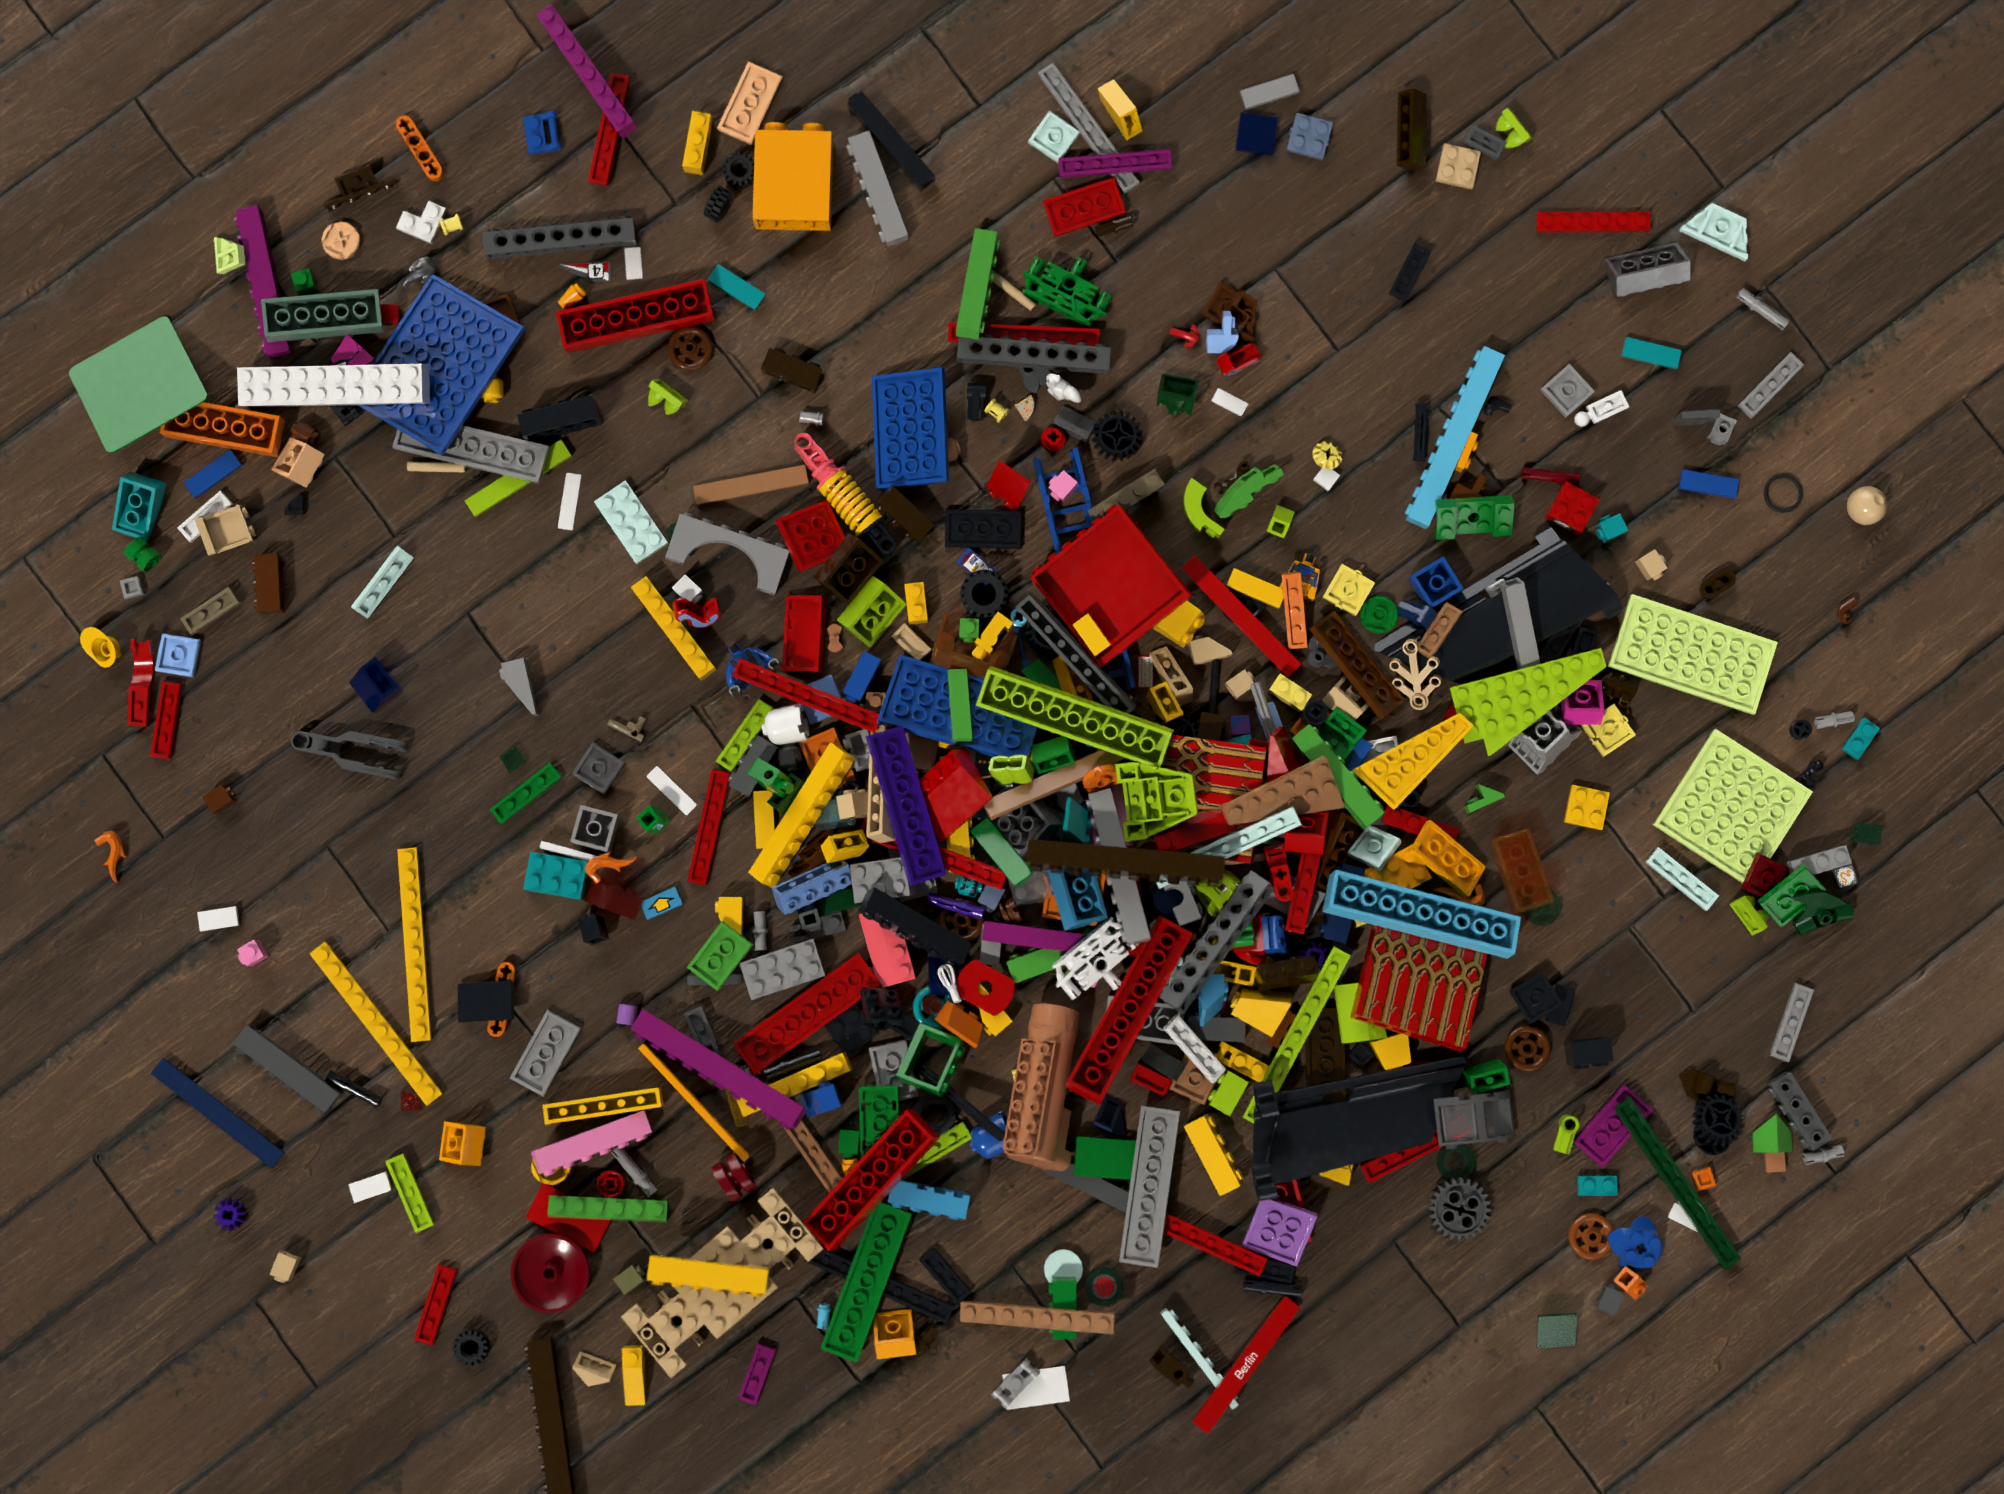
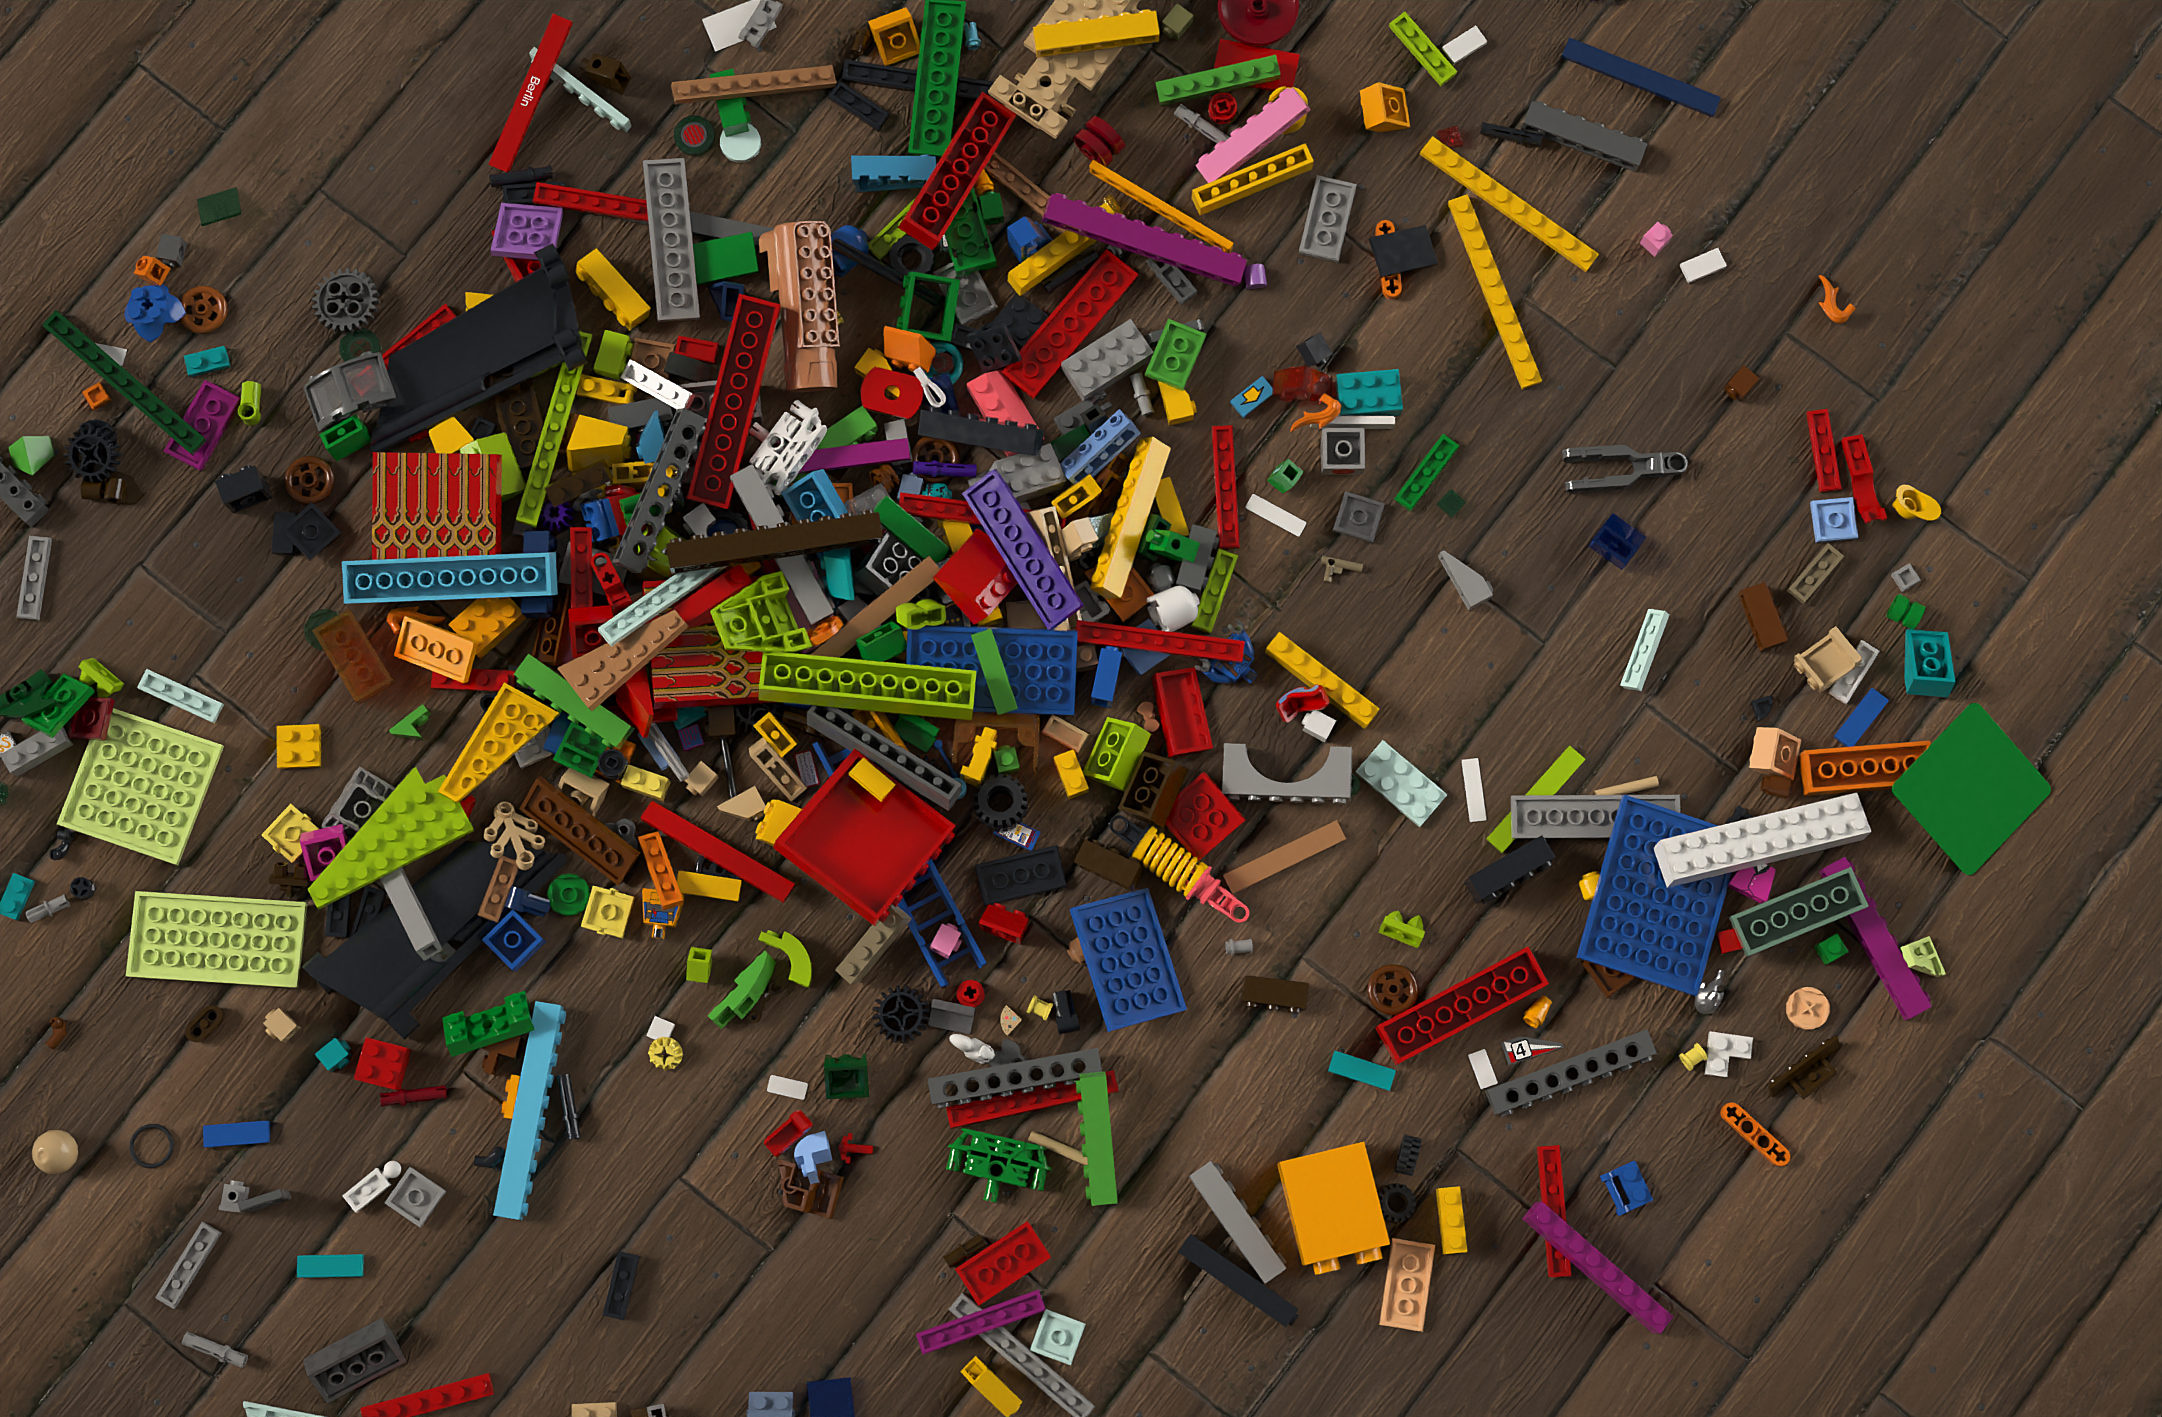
camera: 165 degrees right, 5 degrees down
light aqua tile [1347,825,1402,871] -> none
nougat tile [1763,1152,1786,1173] -> none

